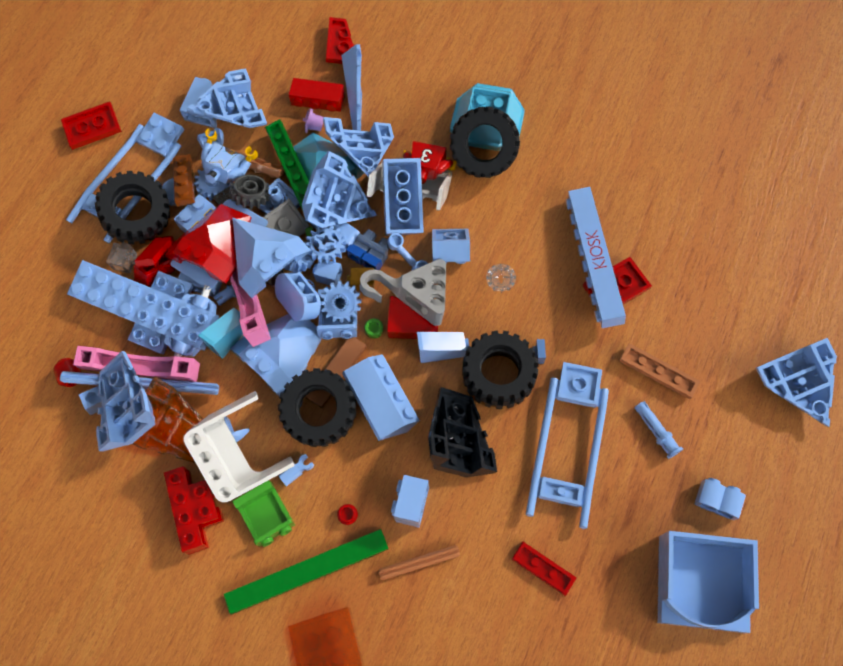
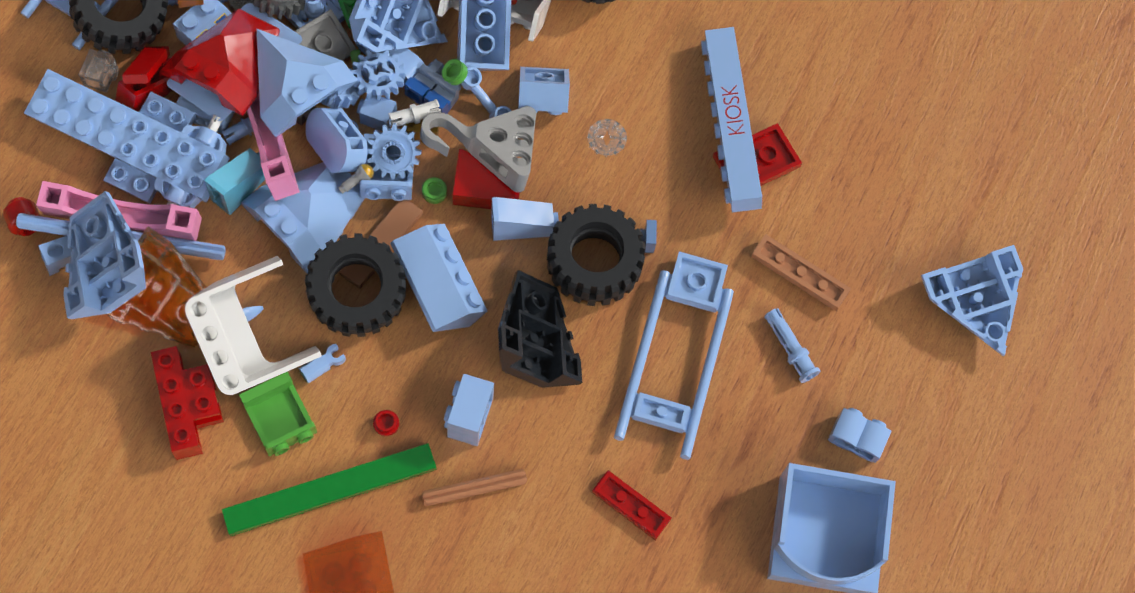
camera: 10 degrees left, 0 degrees up
none -> light grey piece [338,164,374,194]
none -> white pin [388,99,441,127]
none -> bright green tile [442,59,468,85]

